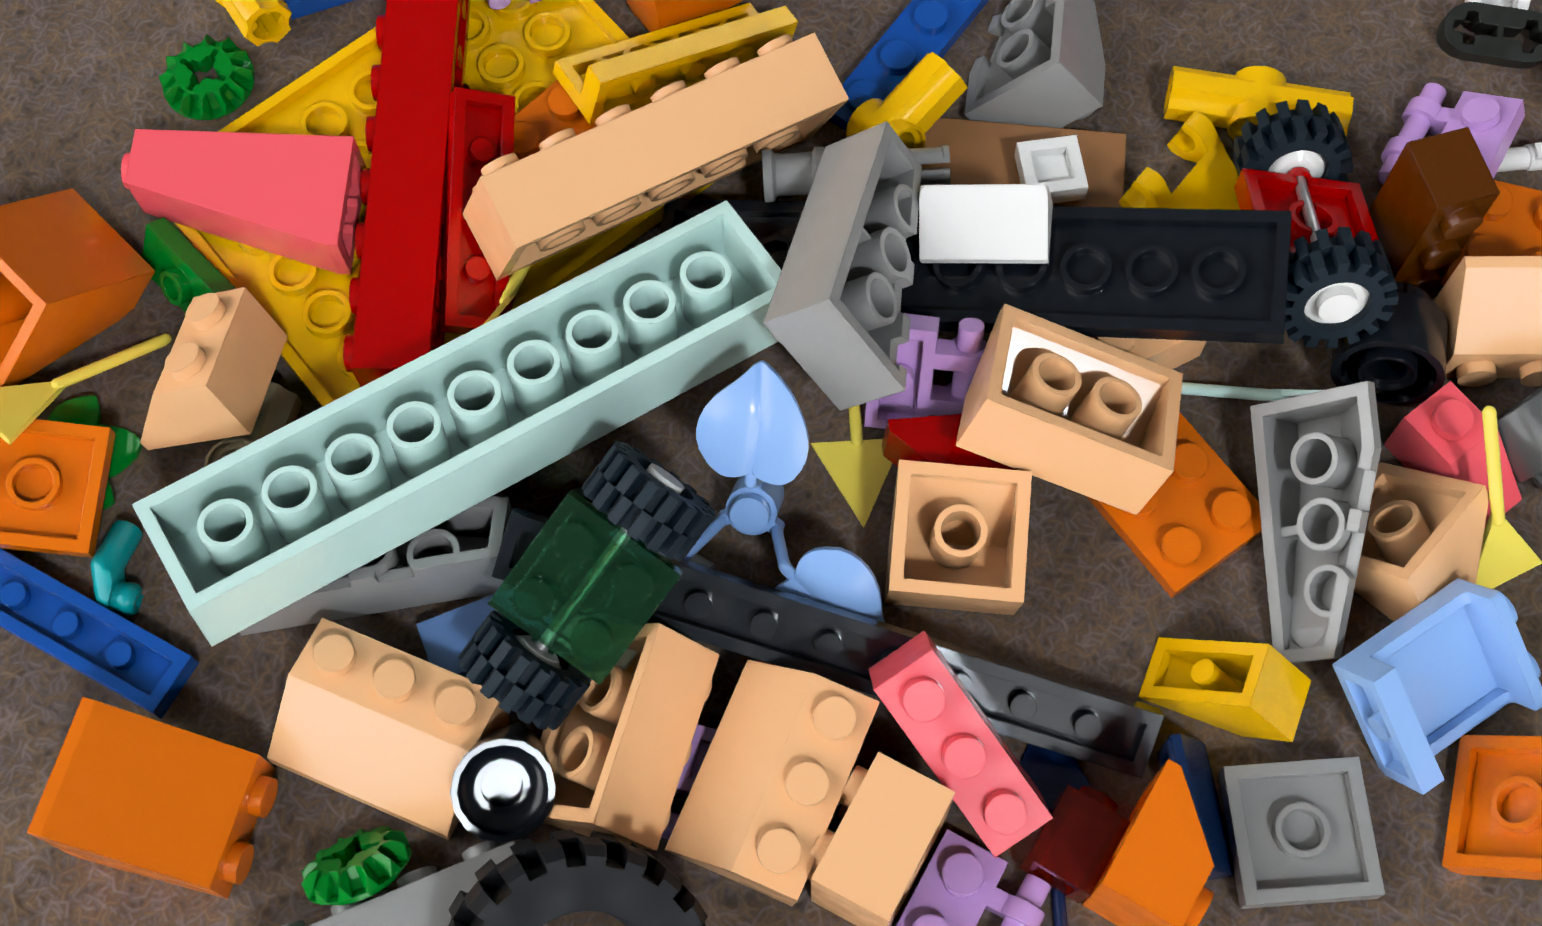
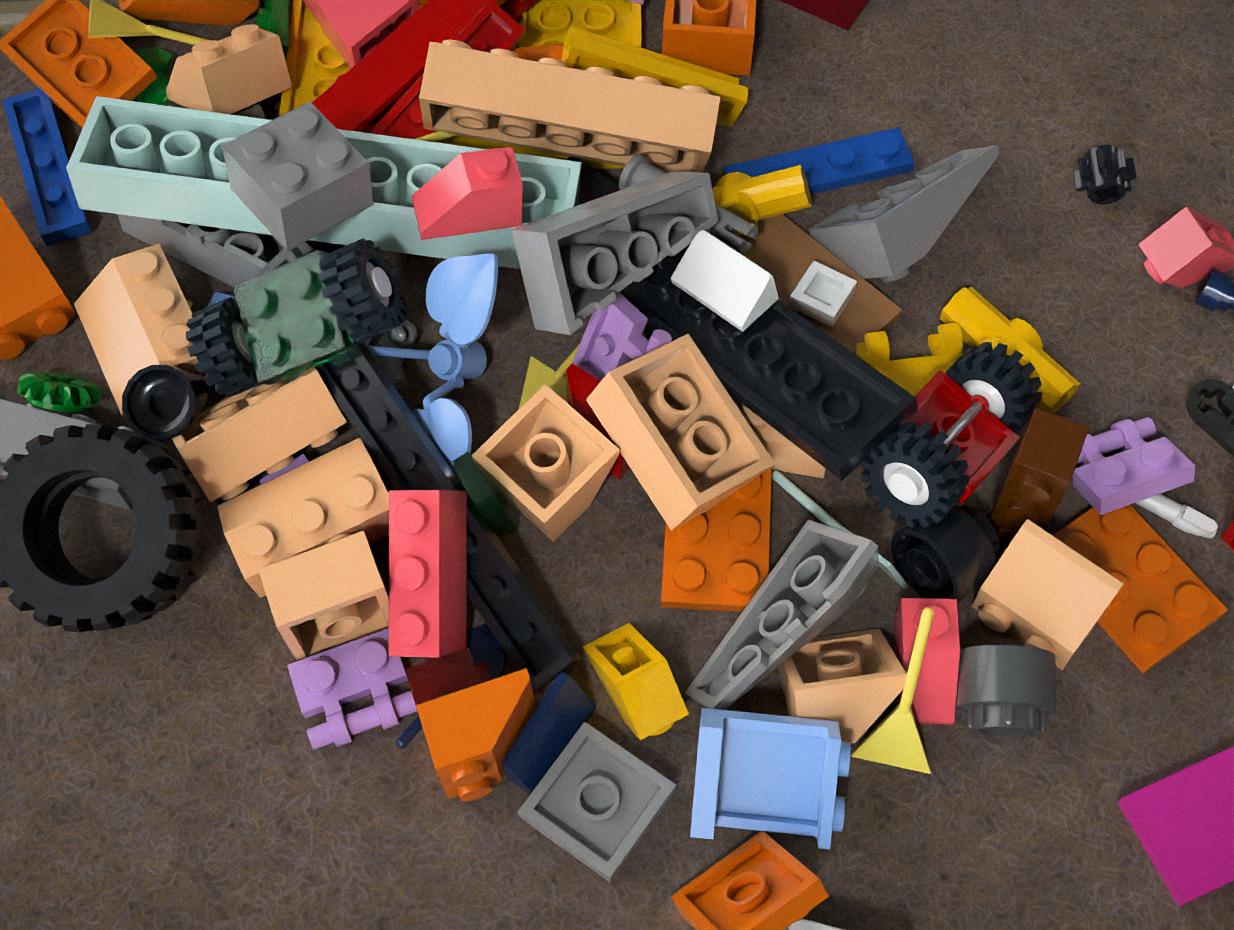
camera: 40 degrees right, 5 degrees down
none -> light grey brick [222,102,373,252]
none -> coral slope [412,146,523,240]
none -> clear green tile [452,452,518,537]

